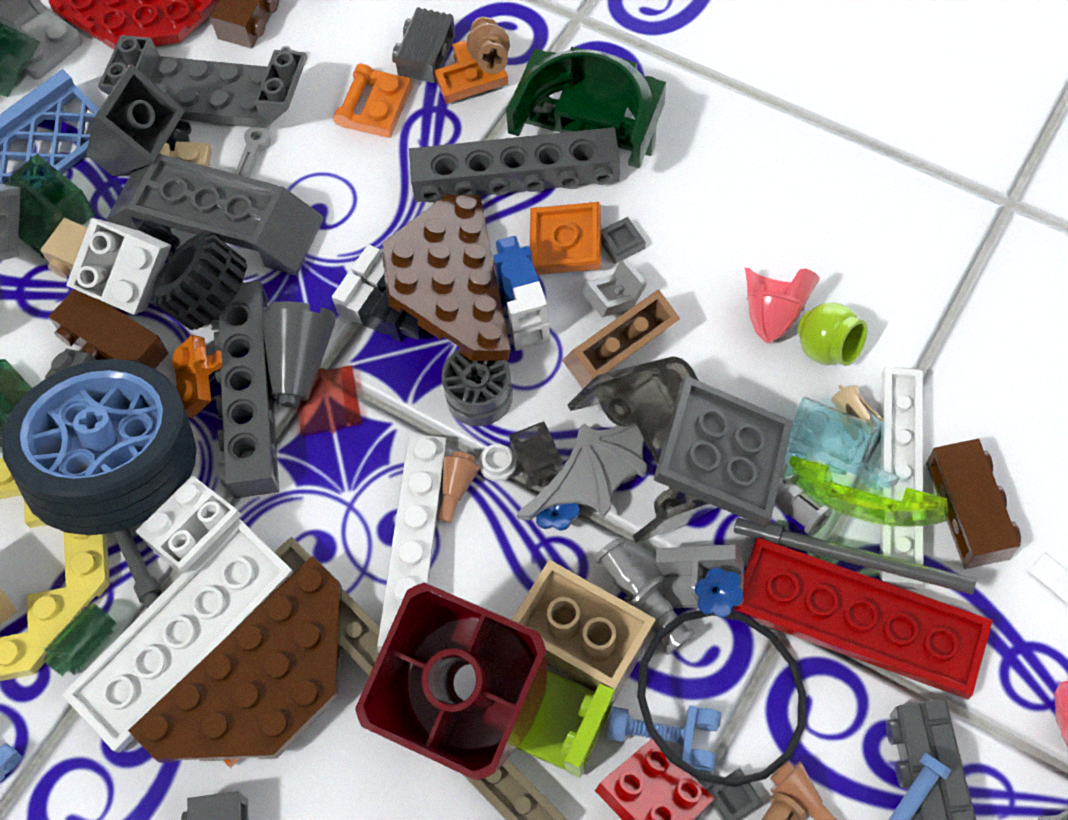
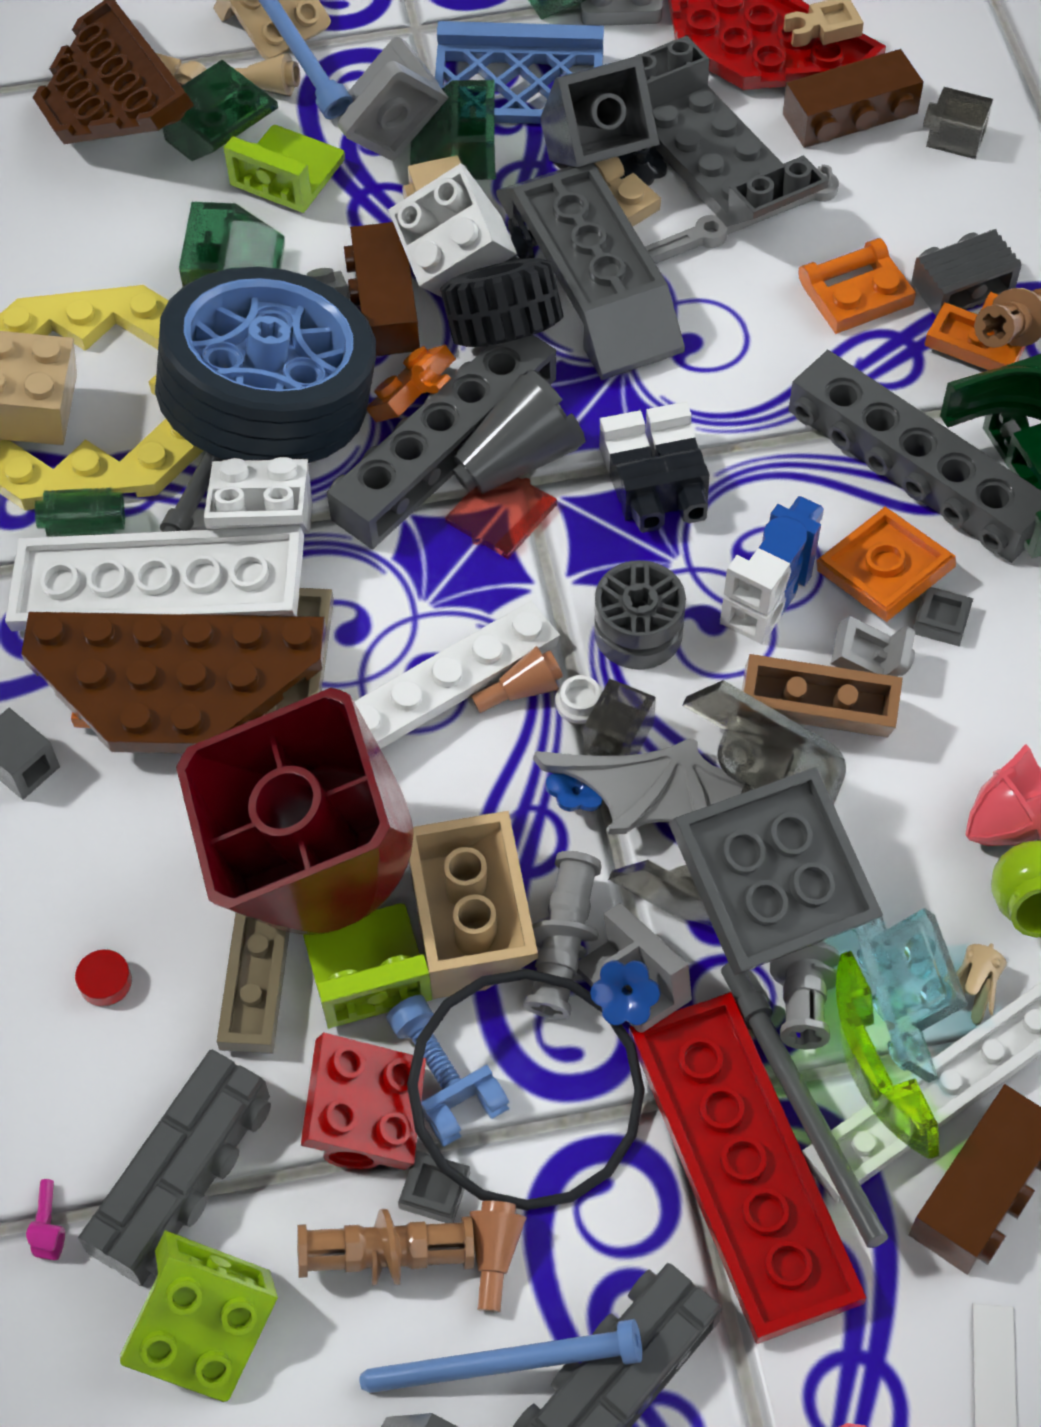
camera: 45 degrees right, 5 degrees down
plate [382,195,511,361] -> none

